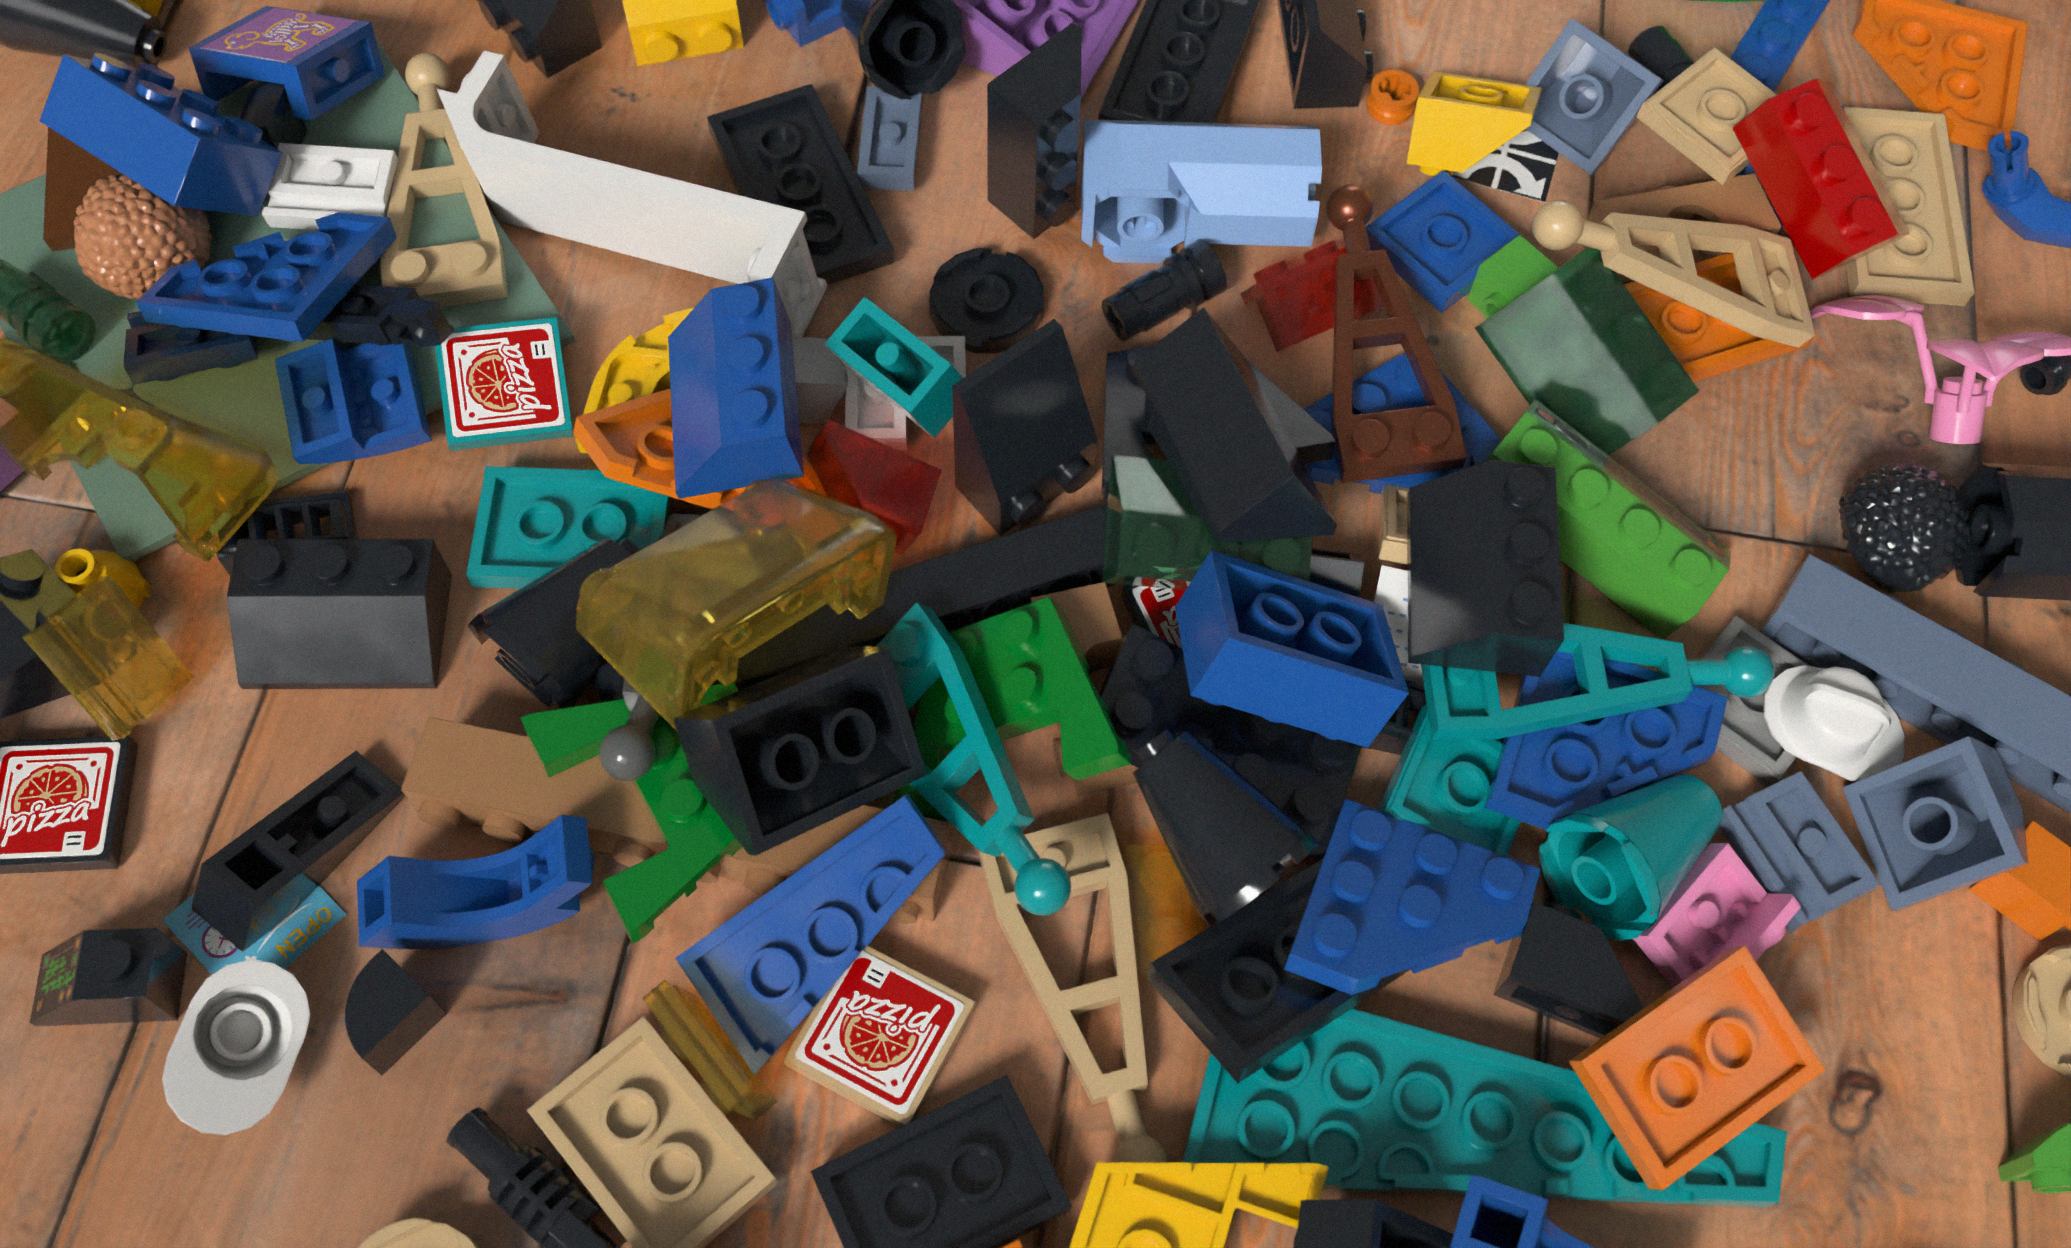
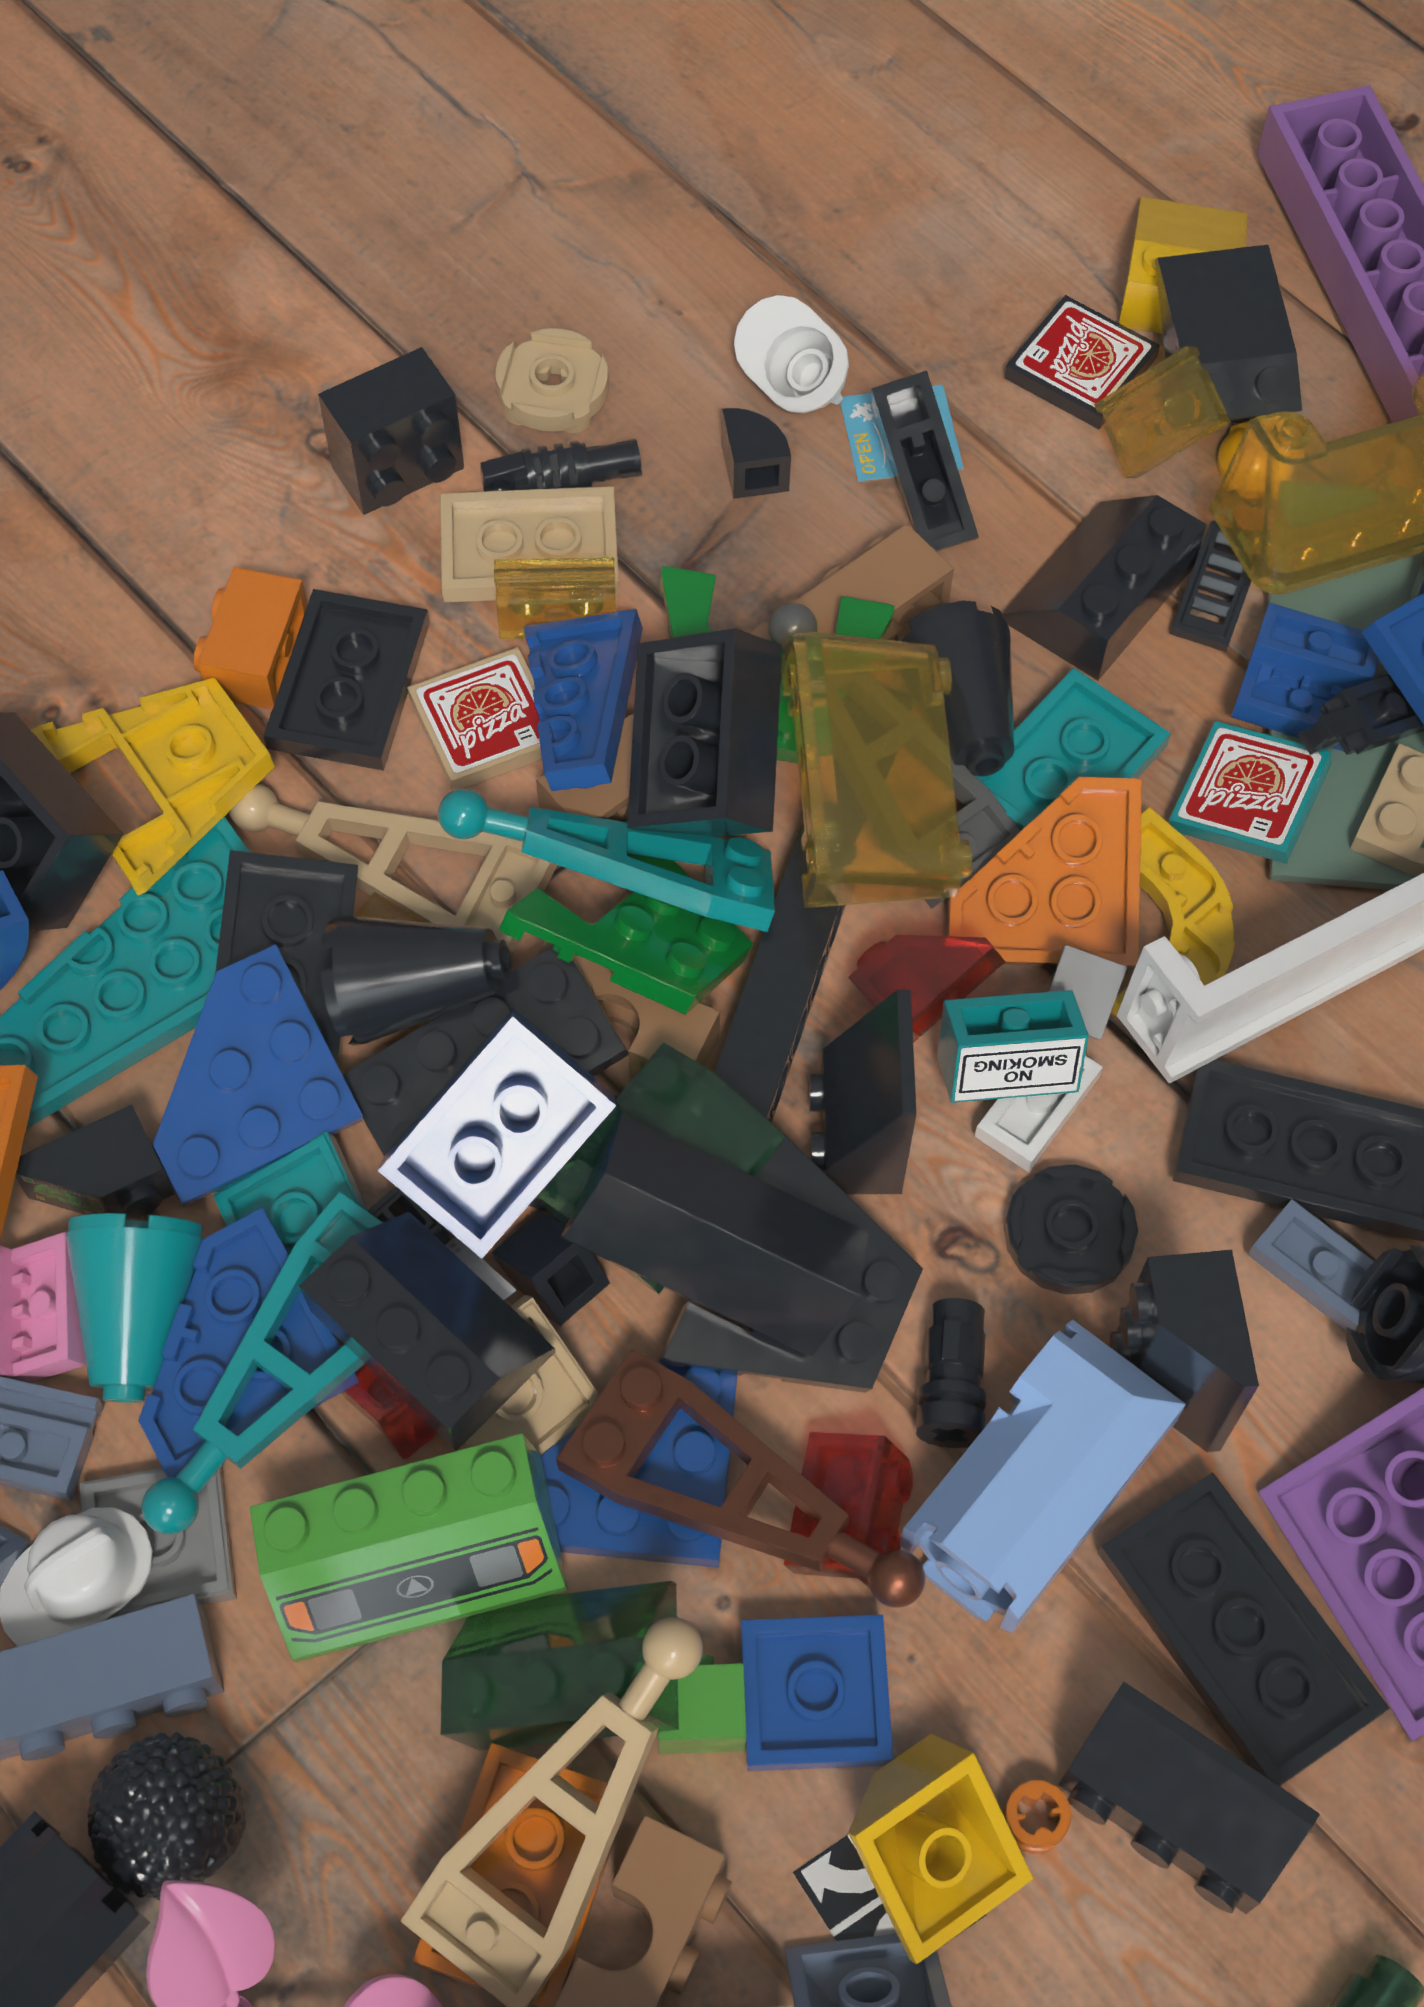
camera: 130 degrees right, 0 degrees up
black slope [30,928,188,1026] -> none
blue arch [357,815,595,949] -> none
blue slope [668,278,804,499] -> none

